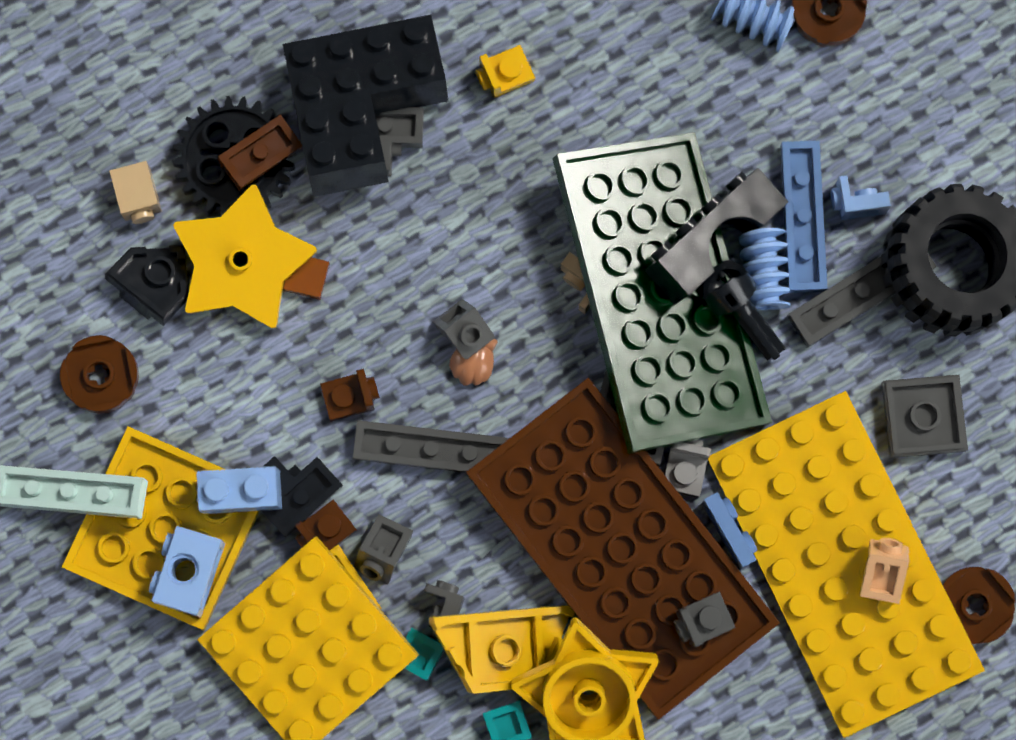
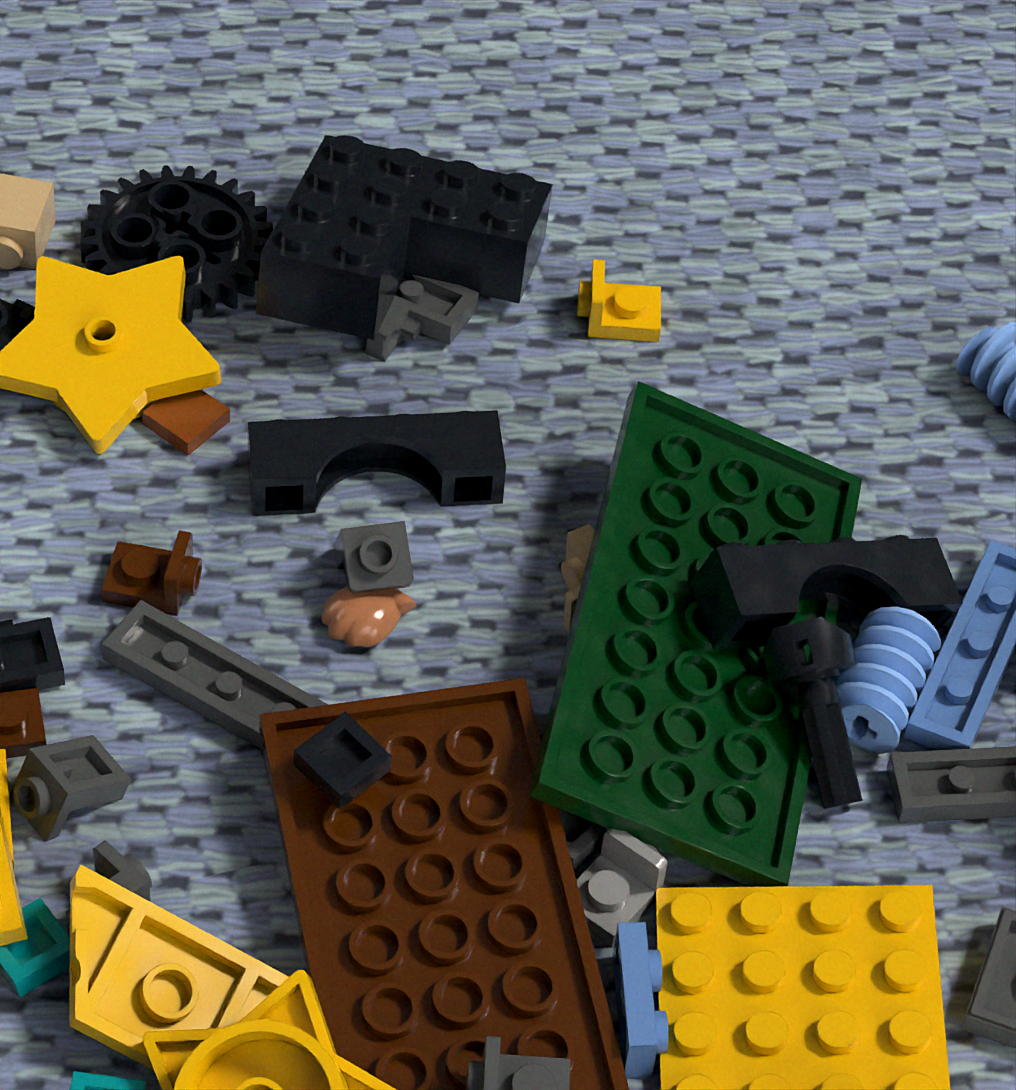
camera: 25 degrees right, 30 degrees down
reddish brown plate [217,115,303,191] -> none
none -> black arch [247,410,506,516]
none -> black plate [293,711,392,810]

